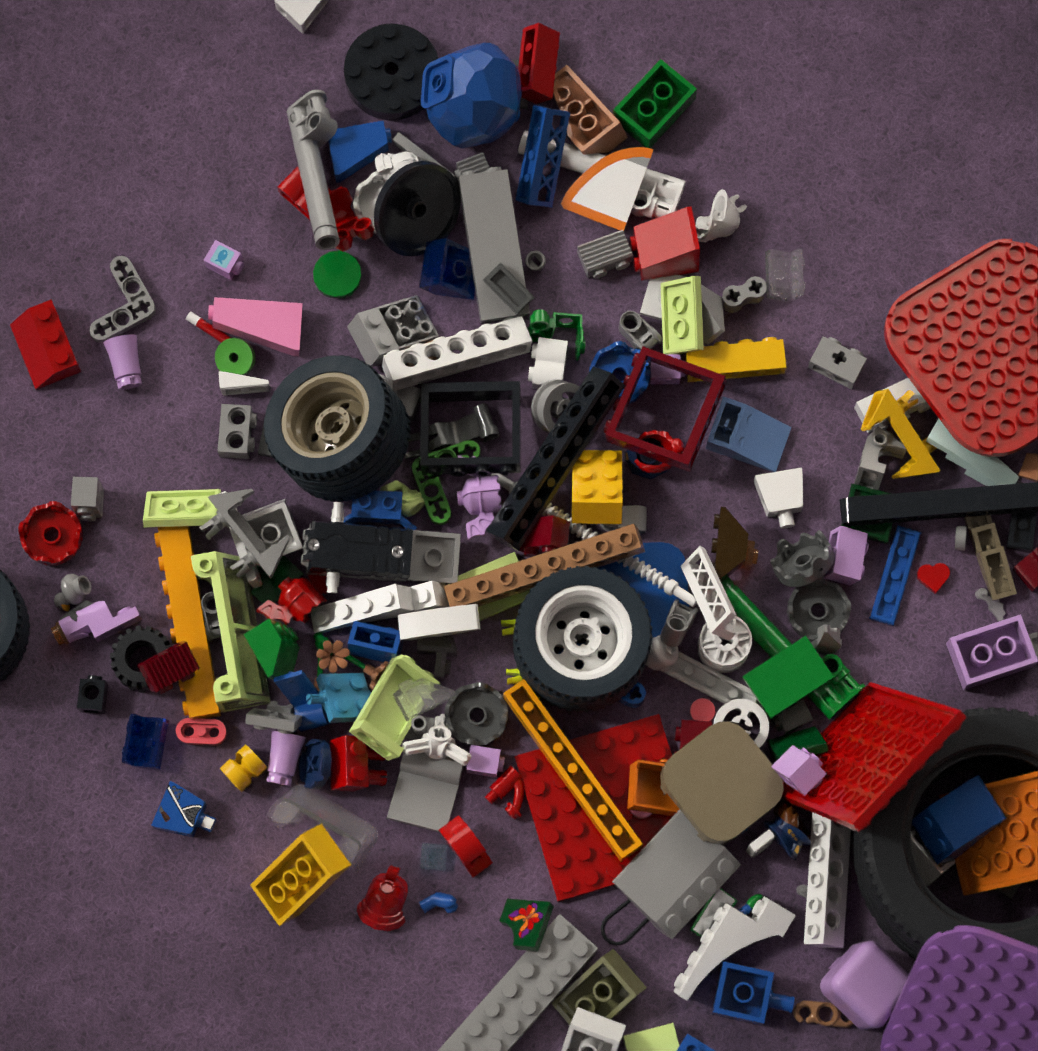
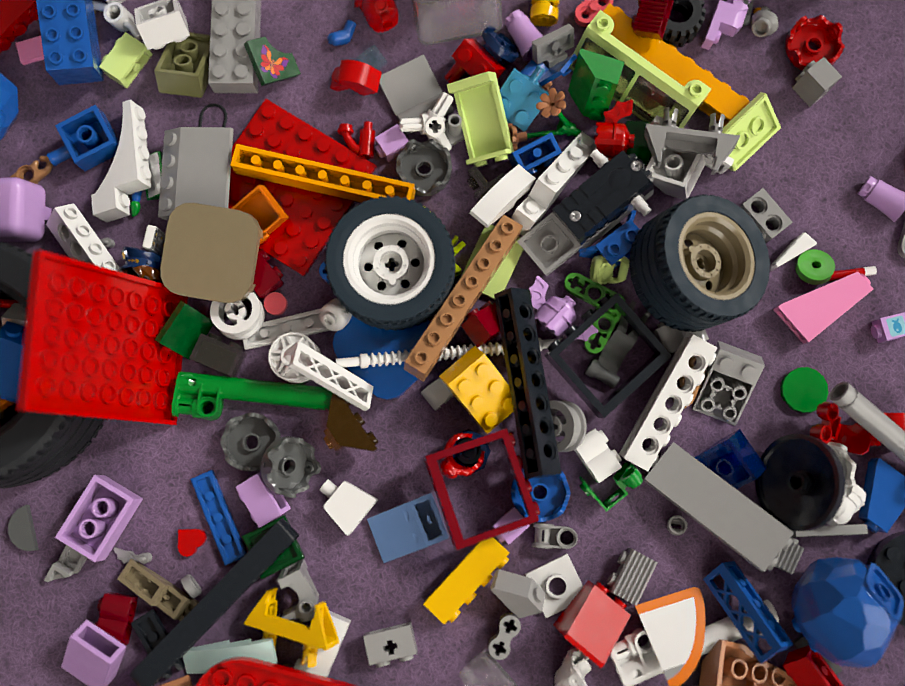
camera: 140 degrees right, 5 degrees up
clear slope [393,678,456,721] -> none
dark grey tile [483,262,535,315] -> none
light grey piece [660,599,699,647] -> none
yellowish green tile [661,276,704,355] -> none
green tile [742,636,834,719] -> none
lavender brick [771,745,826,795] -> none
light grey slope [811,624,842,653] -> none

